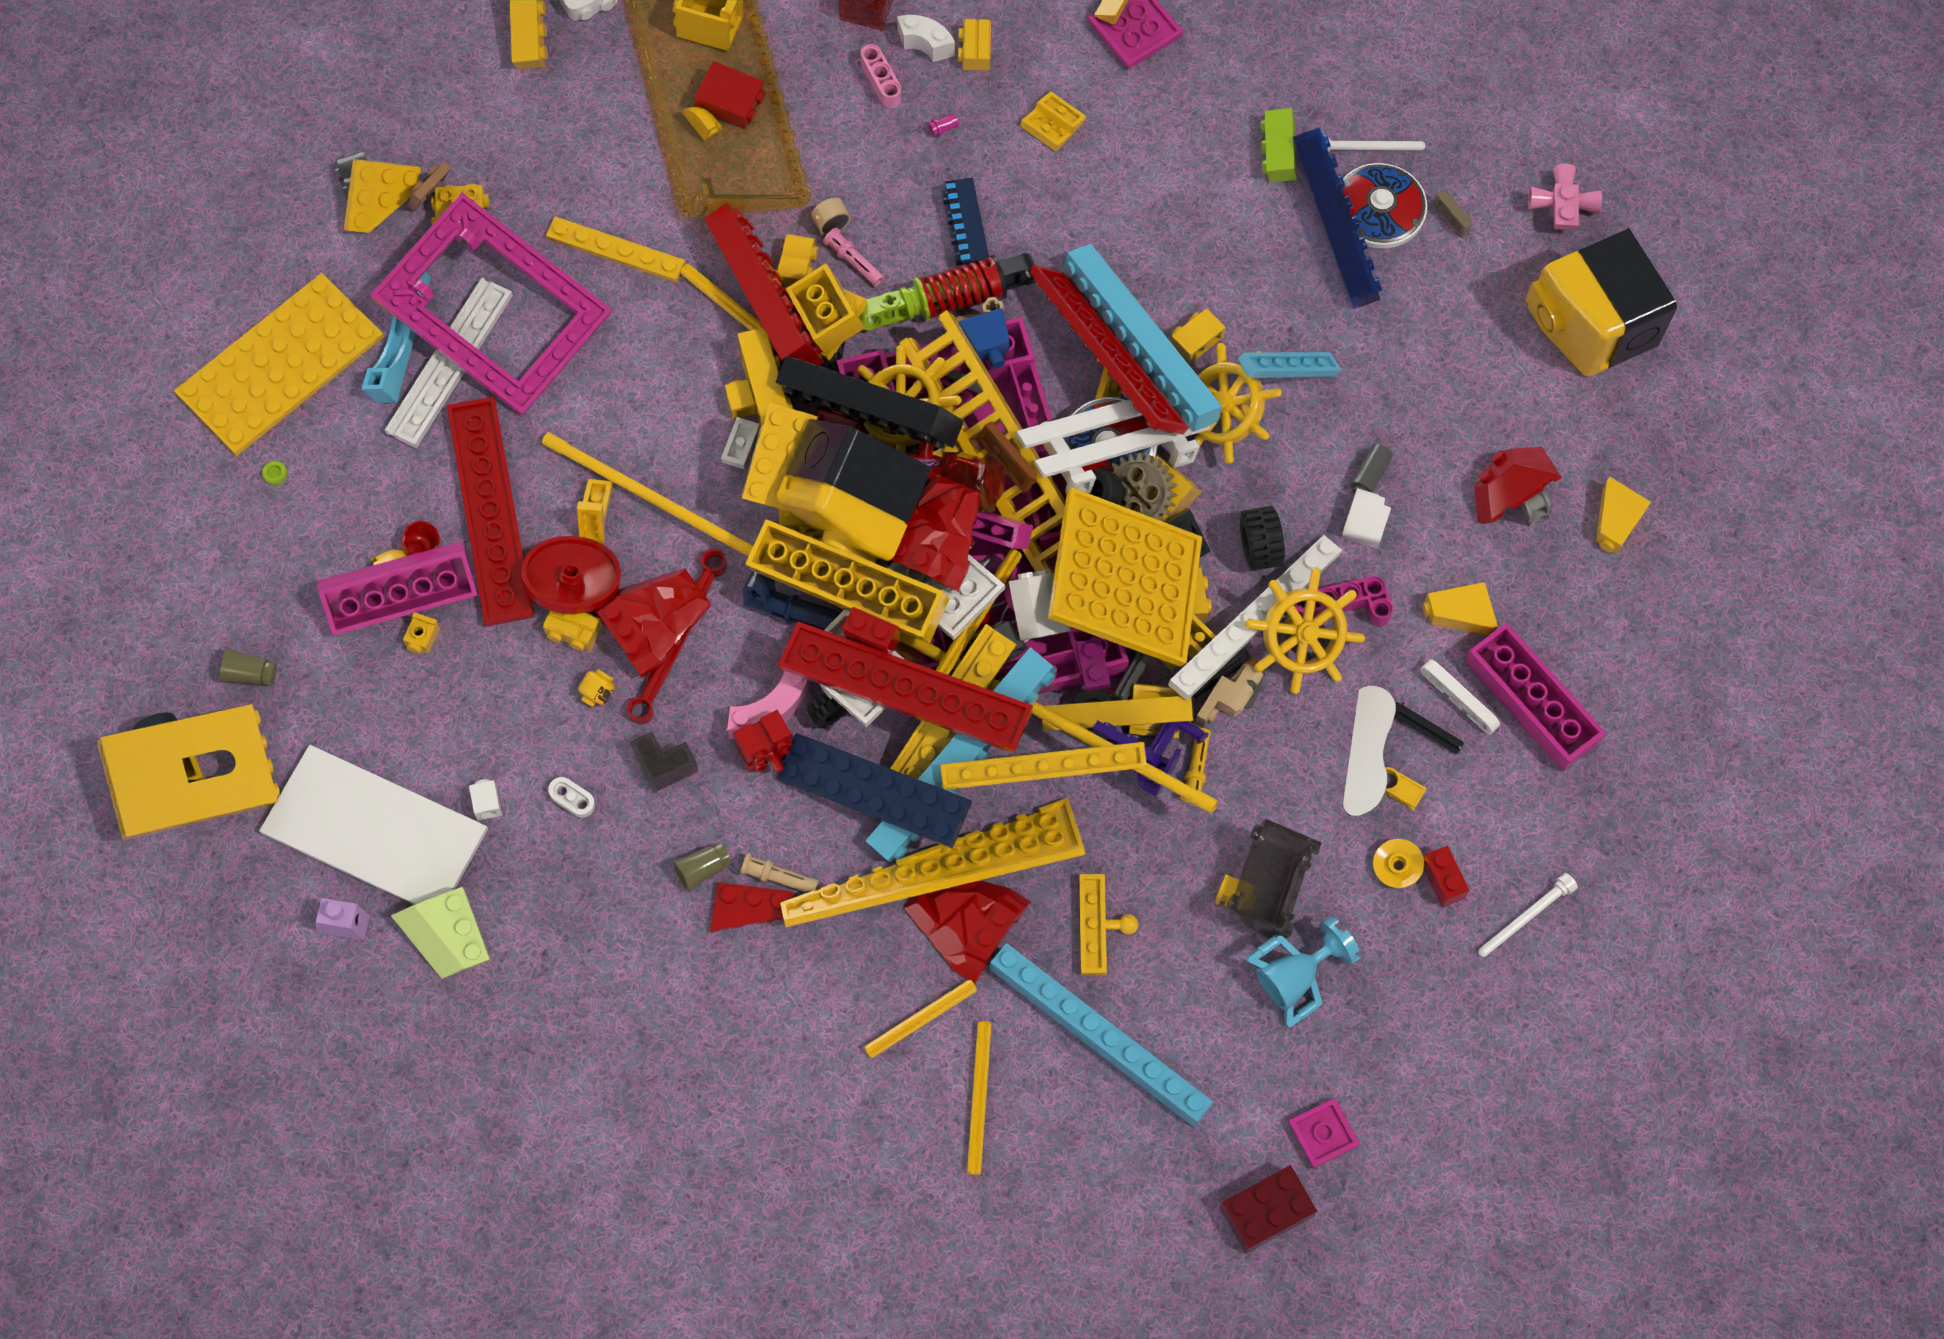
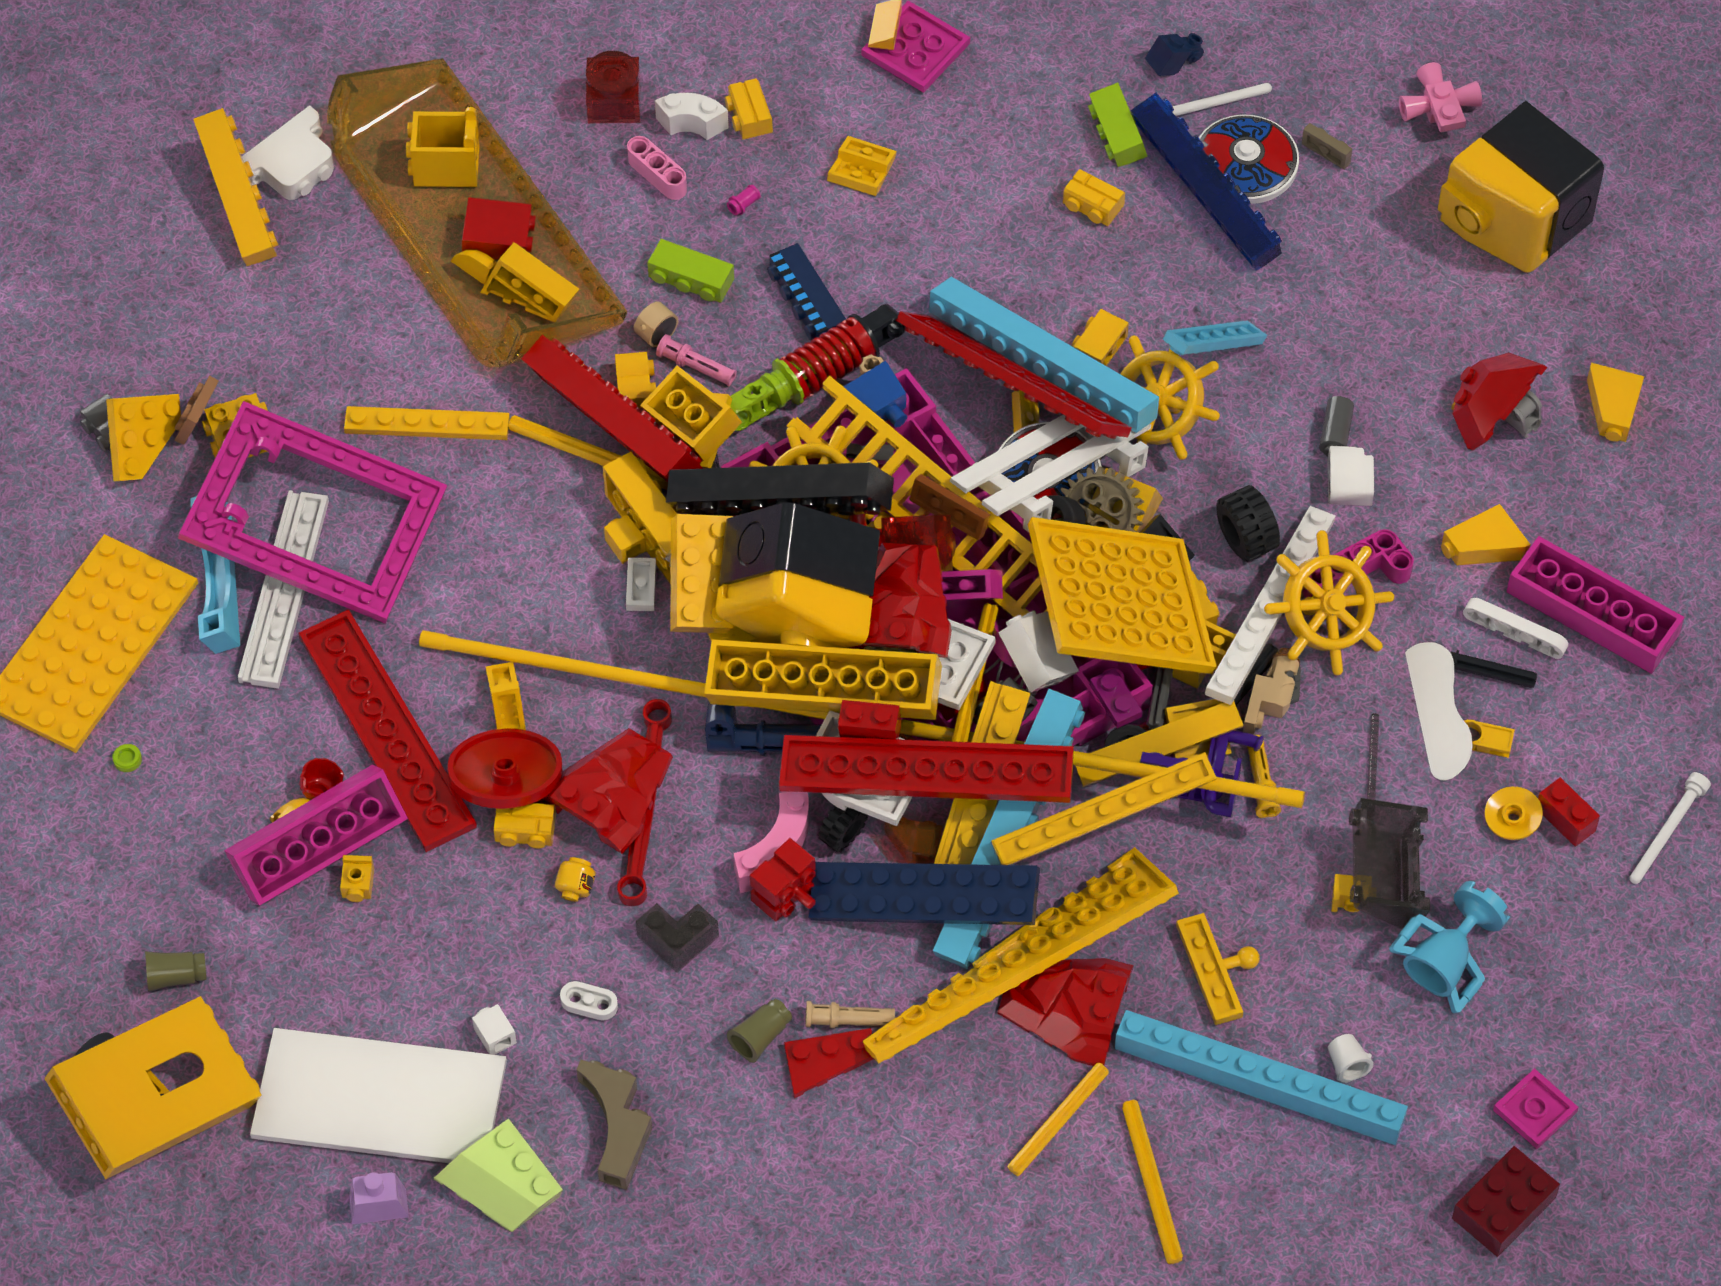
camera: 15 degrees left, 10 degrees down
none -> yellow wedge [480,242,579,323]
none -> dark tan arch [576,1059,652,1190]
none -> lime brick [647,239,734,303]
none -> clear orange slope [885,816,942,864]
none -> yellow brick [1063,169,1125,226]
none -> dark blue brick [1145,33,1204,76]
none -> white piece [1328,1034,1373,1083]
none -> clear smoke axle [1364,713,1379,850]

